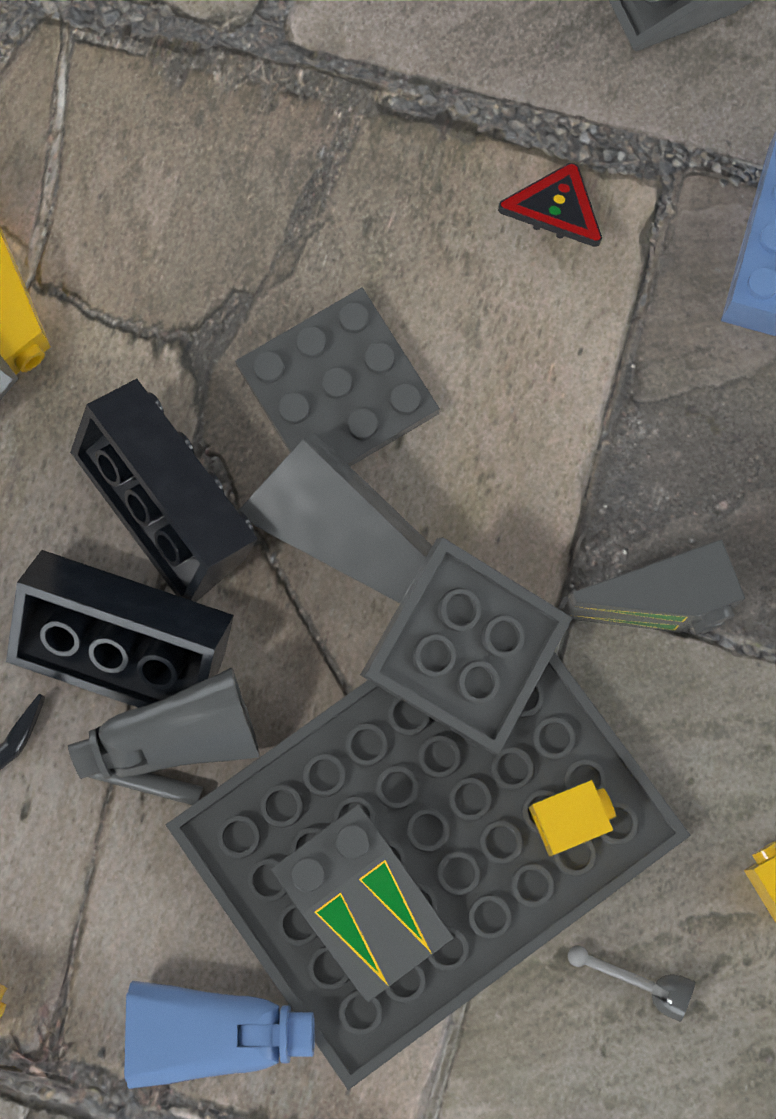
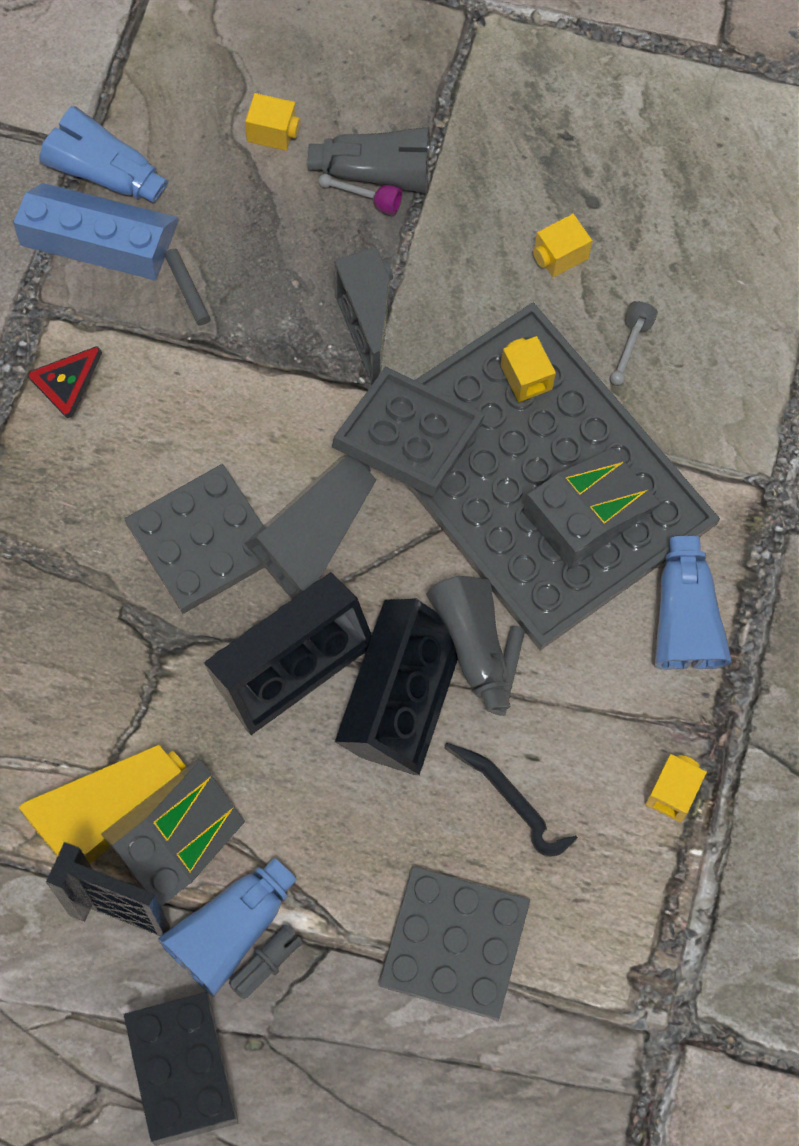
camera: 95 degrees left, 10 degrees down
none -> dark grey piece [164,249,210,326]

